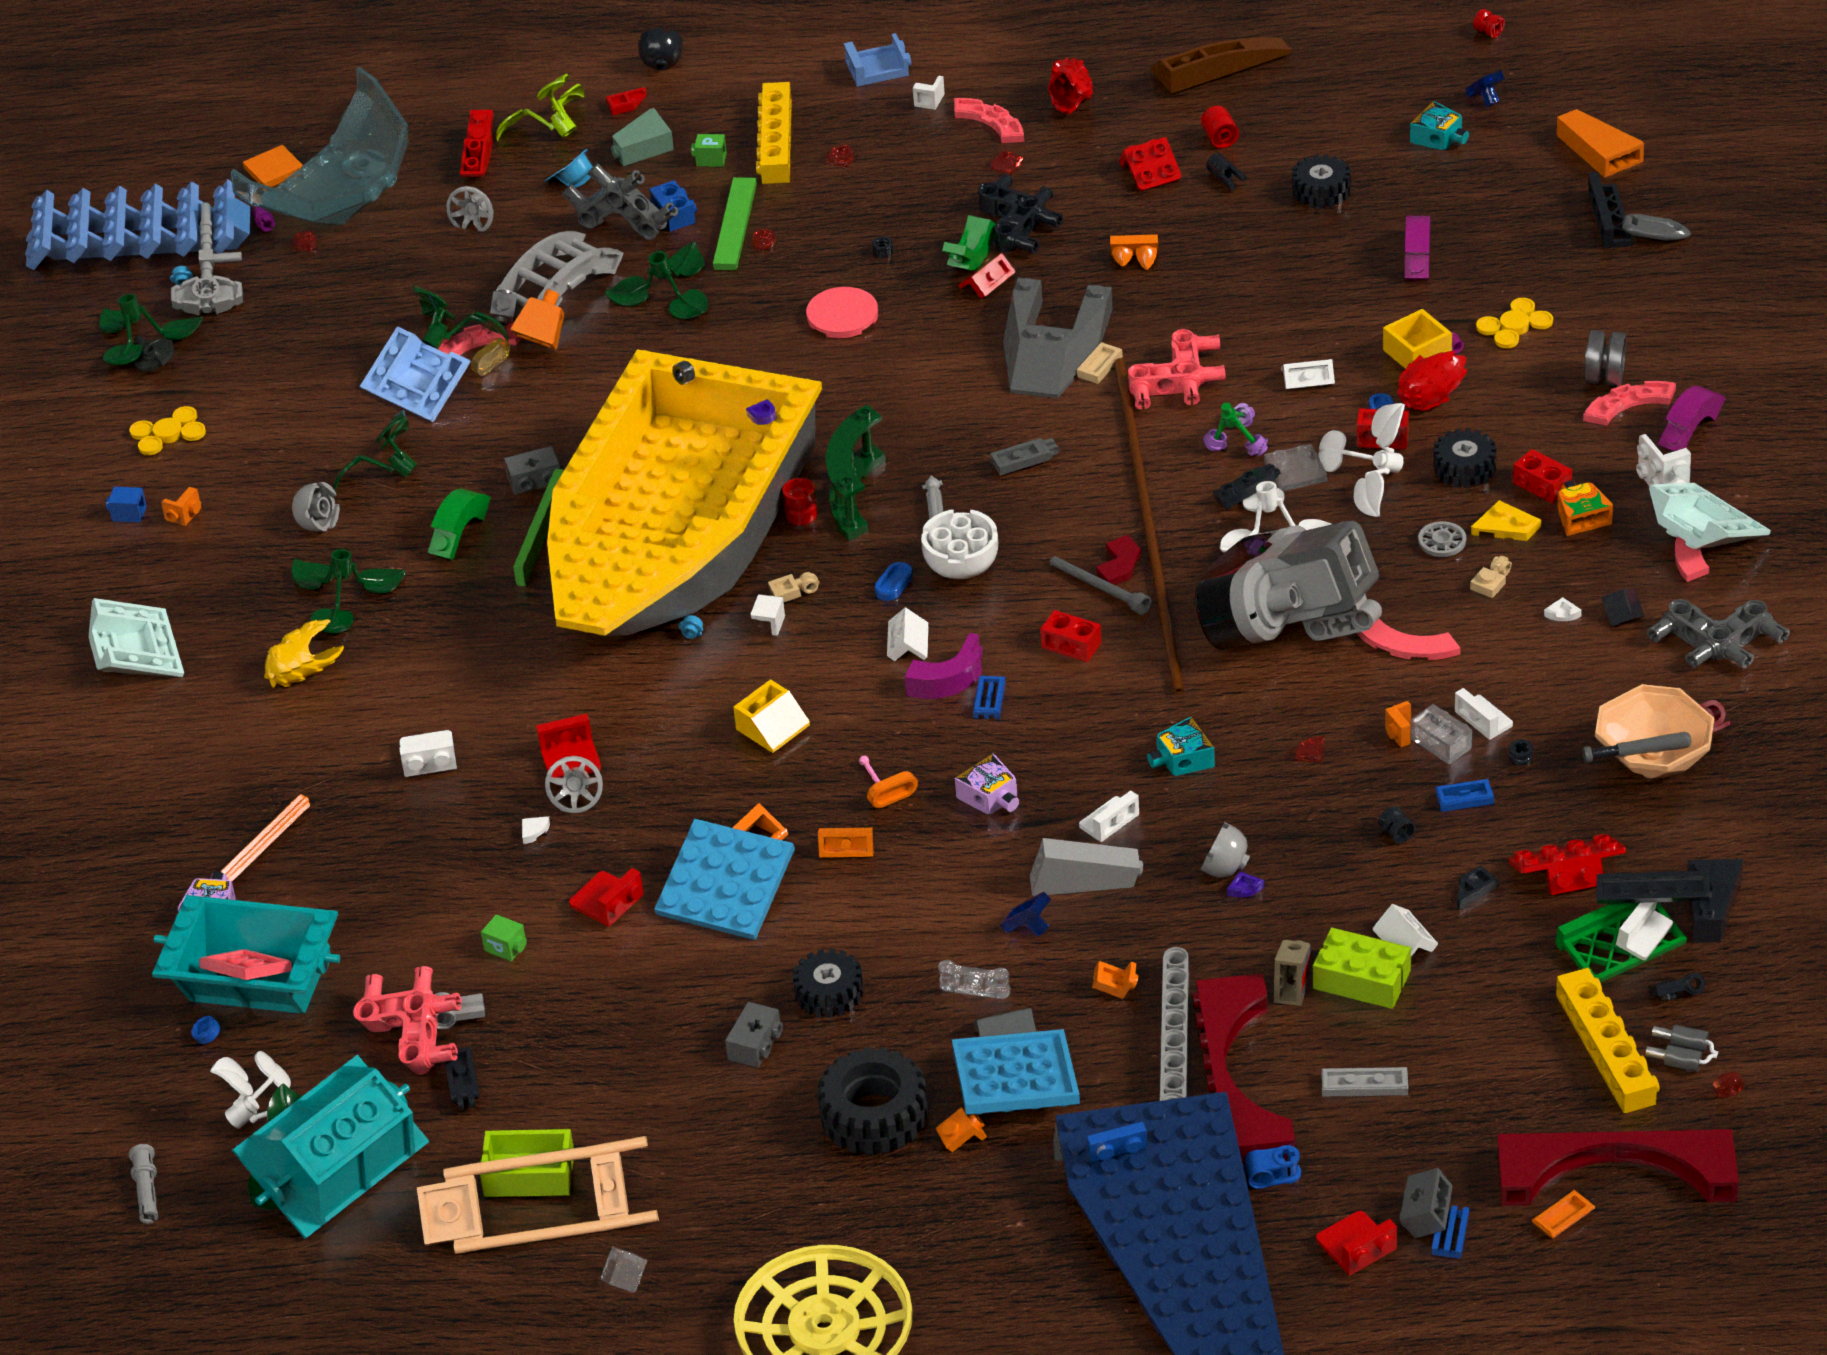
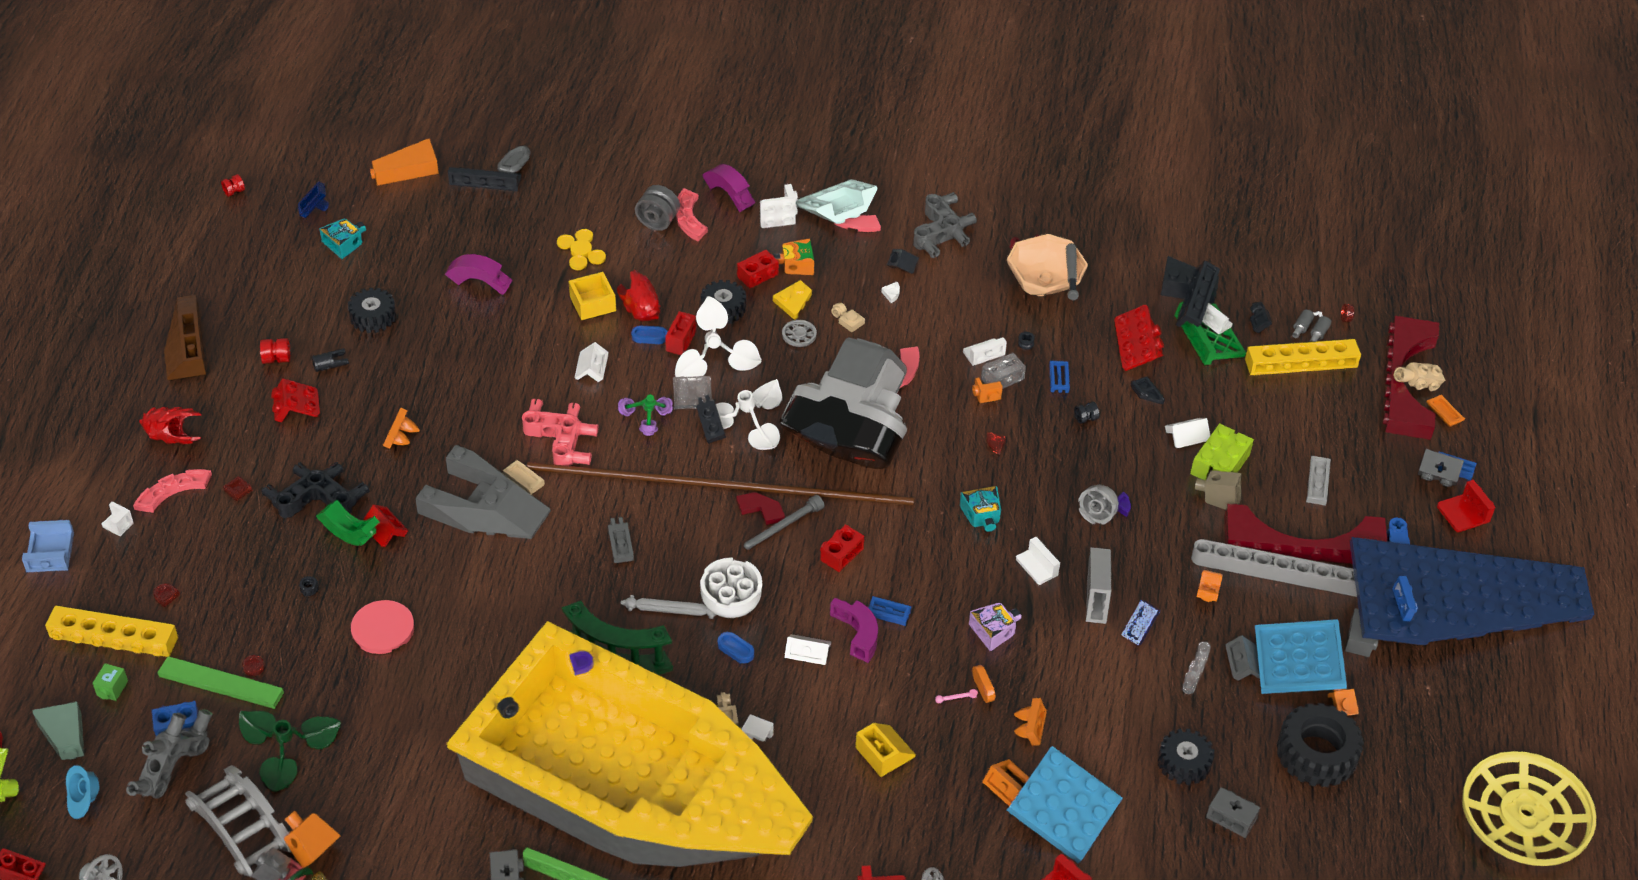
camera: 85 degrees left, 5 degrees up
none -> tan brick [1394,362,1445,391]

